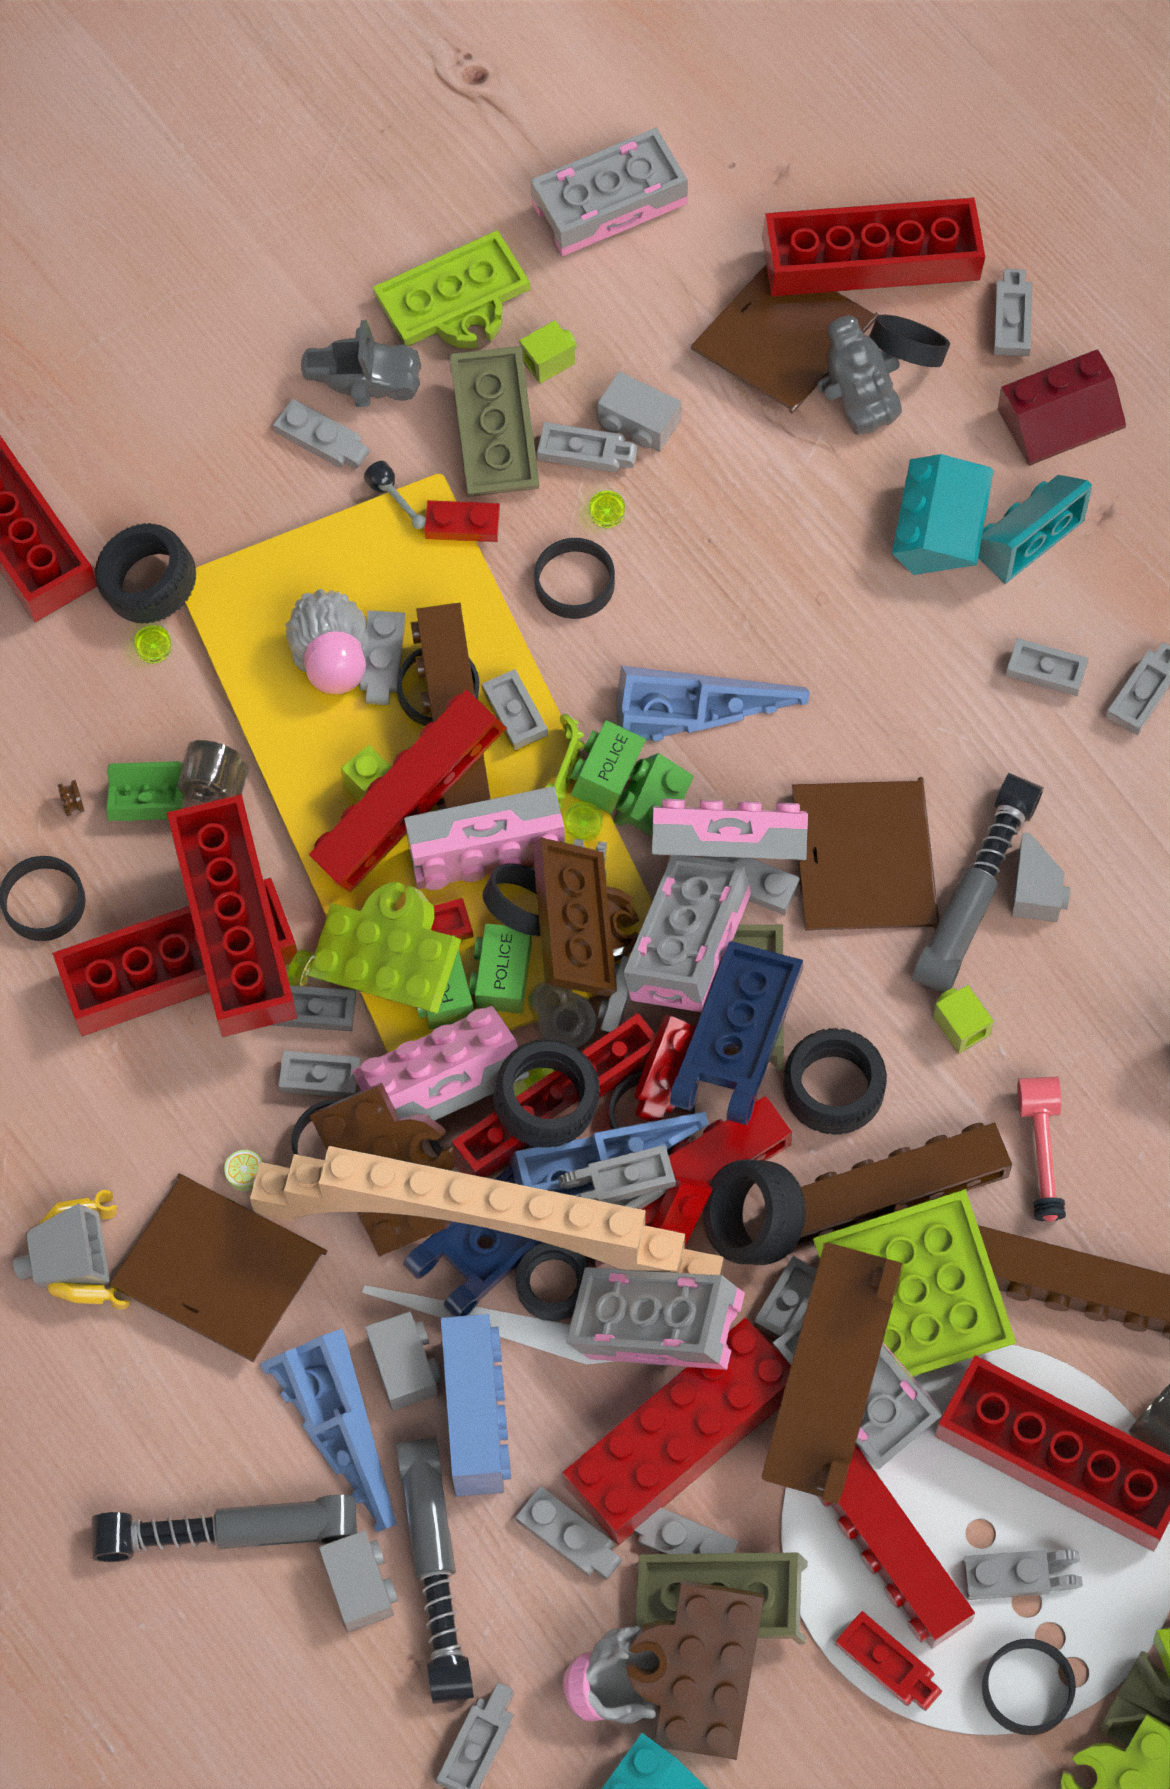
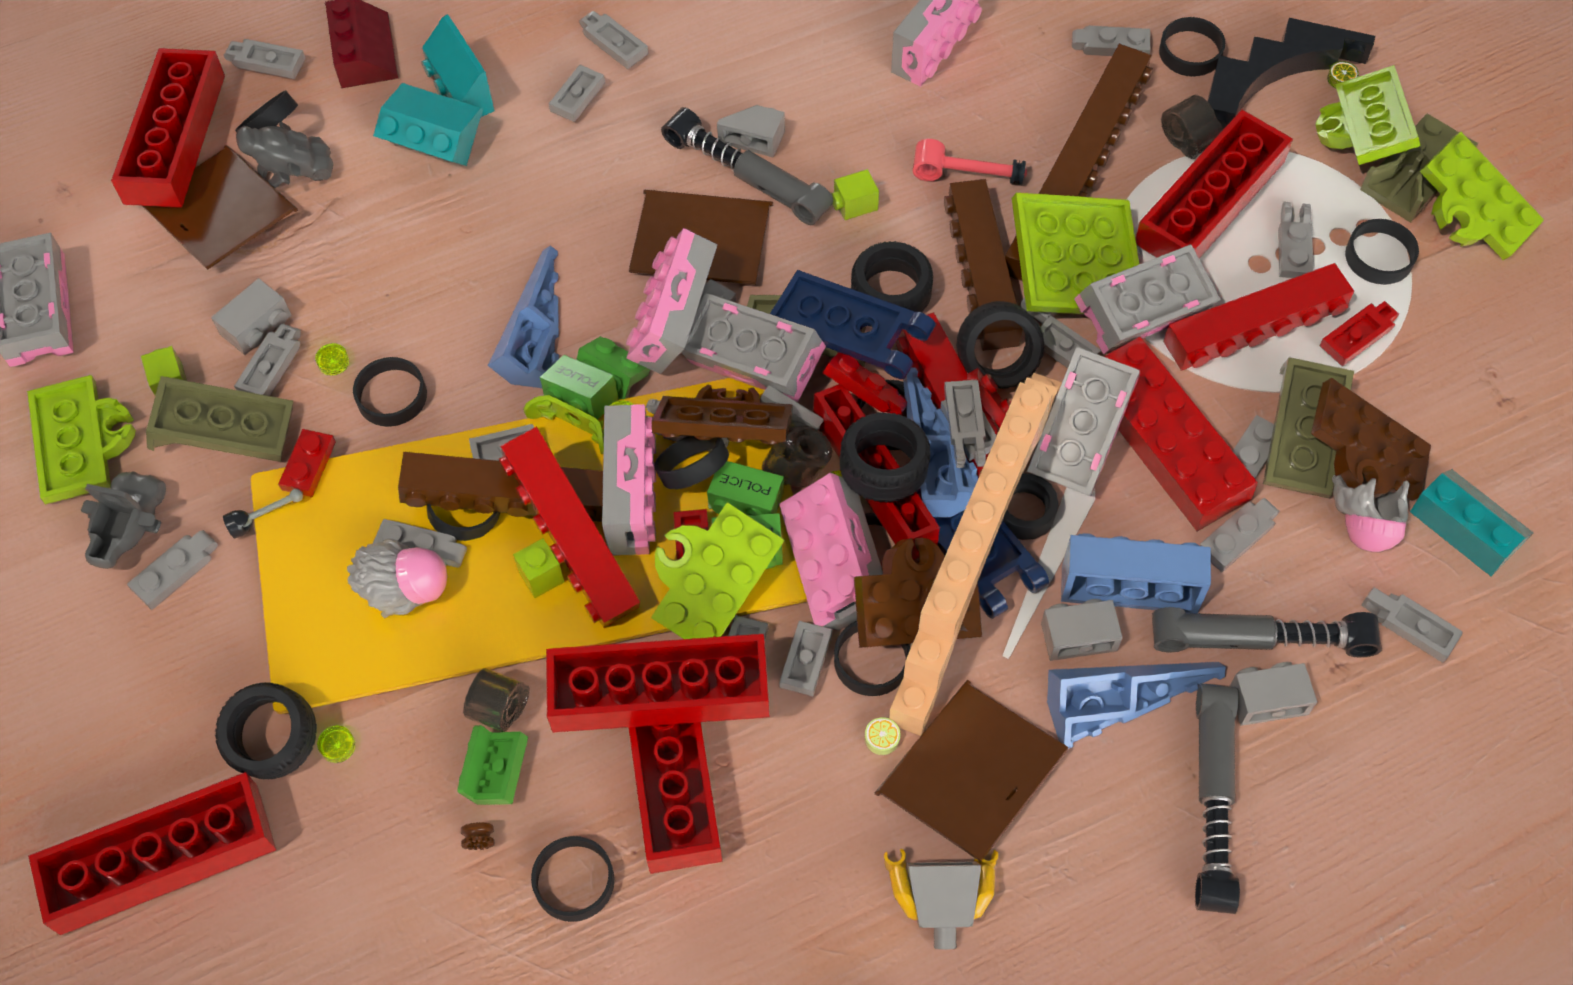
camera: 80 degrees left, 5 degrees down
reddish brown bracket [762,1242,904,1505] -> none

